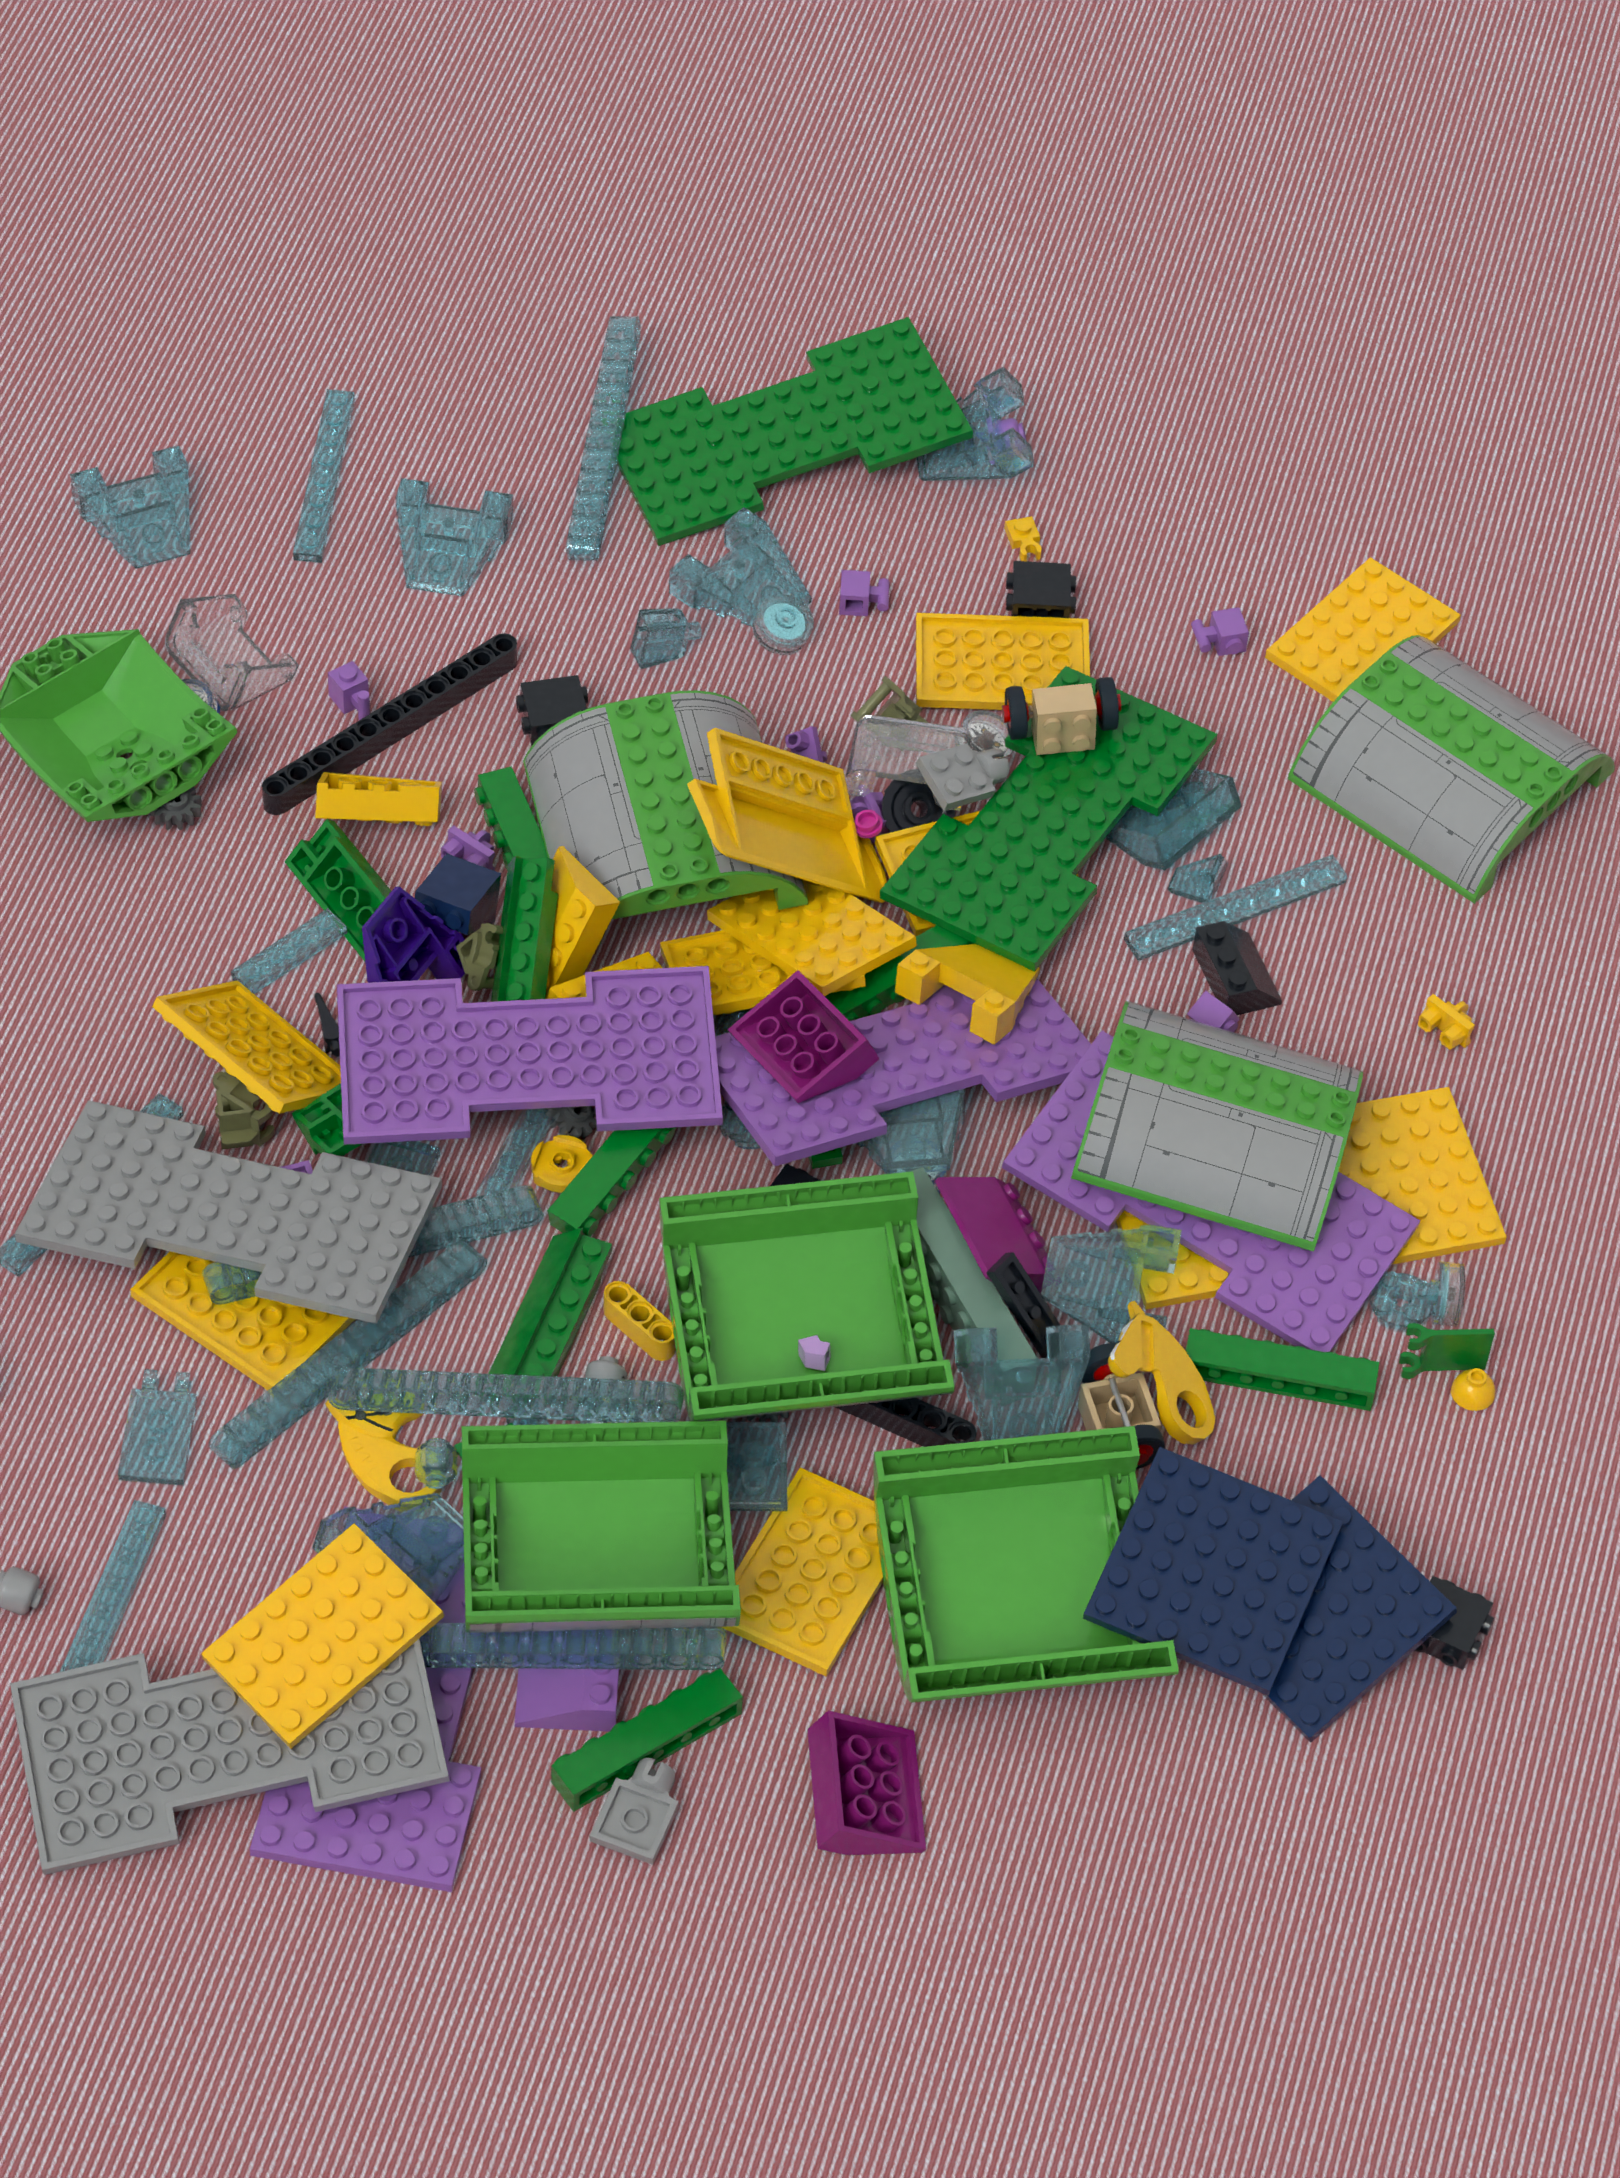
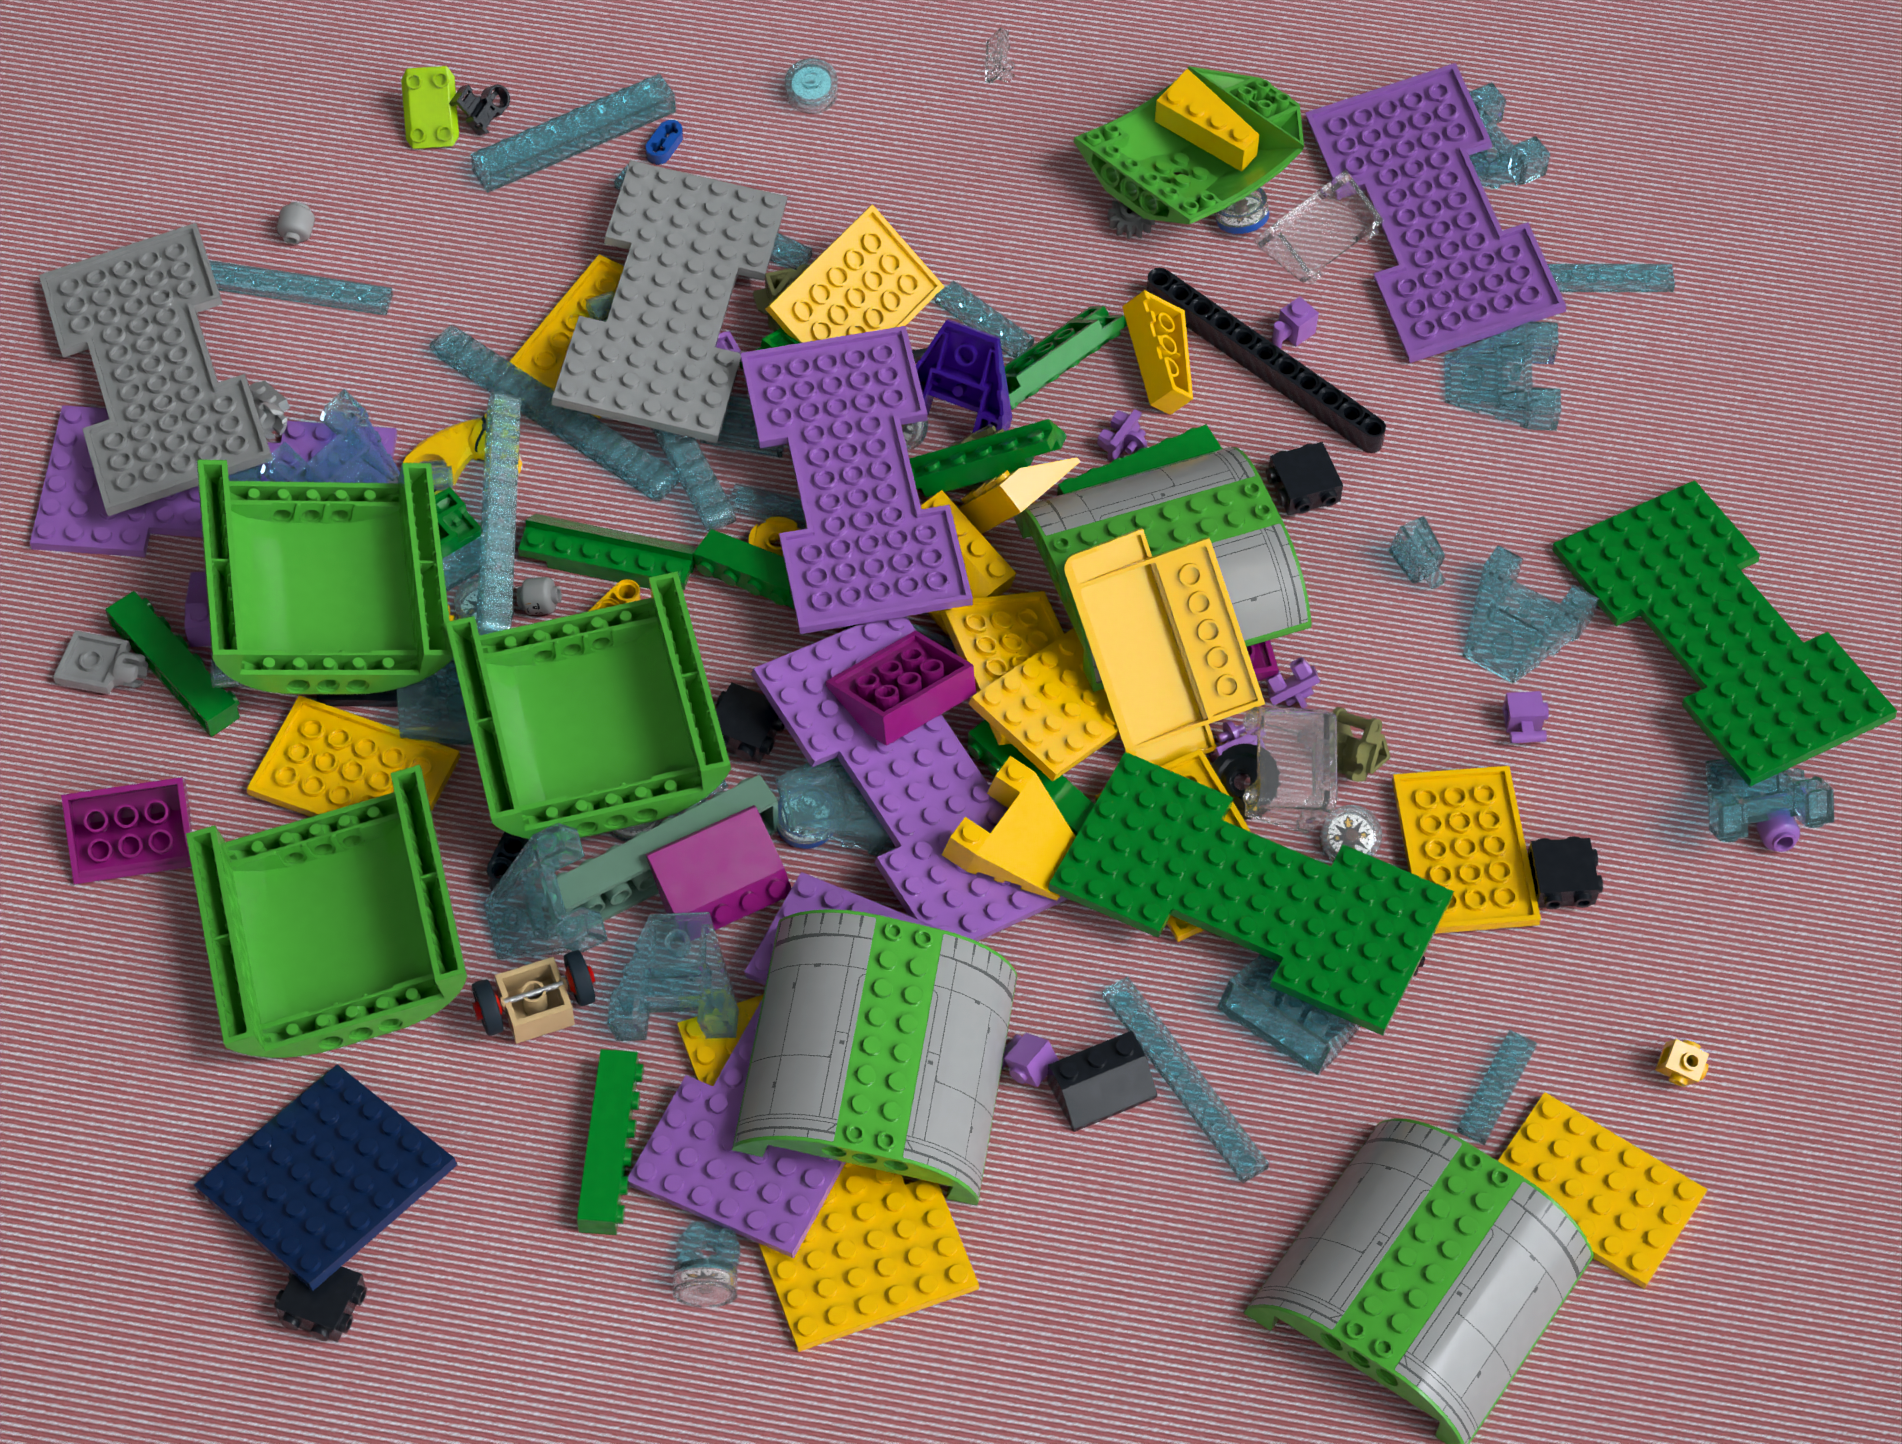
camera: 85 degrees right, 5 degrees up
clear light blue tile [118,1369,197,1486] -> none
yellow plate [201,1523,444,1749] -> none
dark blue slope [415,853,501,935] -> none
clear light blue beam [566,316,641,561] -> none
clear light blue piece [752,594,814,655] -> none
lavender piece [798,1335,831,1371] -> none
dark pink plate [854,810,883,838] -> none
light grey plate [915,743,1009,811] -> none
black plate [986,1252,1078,1373] -> none
tan brick [1002,677,1122,755] -> none
yellow plate [1004,516,1042,561] -> none
dark blue plate [1083,1447,1343,1696] -> none
yellow animal [1108,1300,1215,1445] -> none
clear light blue slope [1167,854,1229,906] -> none
medium lavender brick [1191,607,1249,656] -> none
green flag [1399,1323,1495,1379] -> none
yellow hips [1418,994,1475,1050] -> none
yellow brick [1451,1368,1496,1411] -> none
none -> yellow wedge [1155,68,1259,172]
none -> medium lavender piece [1305,63,1566,363]
none -> clear light blue plate [1457,1030,1537,1145]
none -> yellow brick [1655,1039,1709,1087]

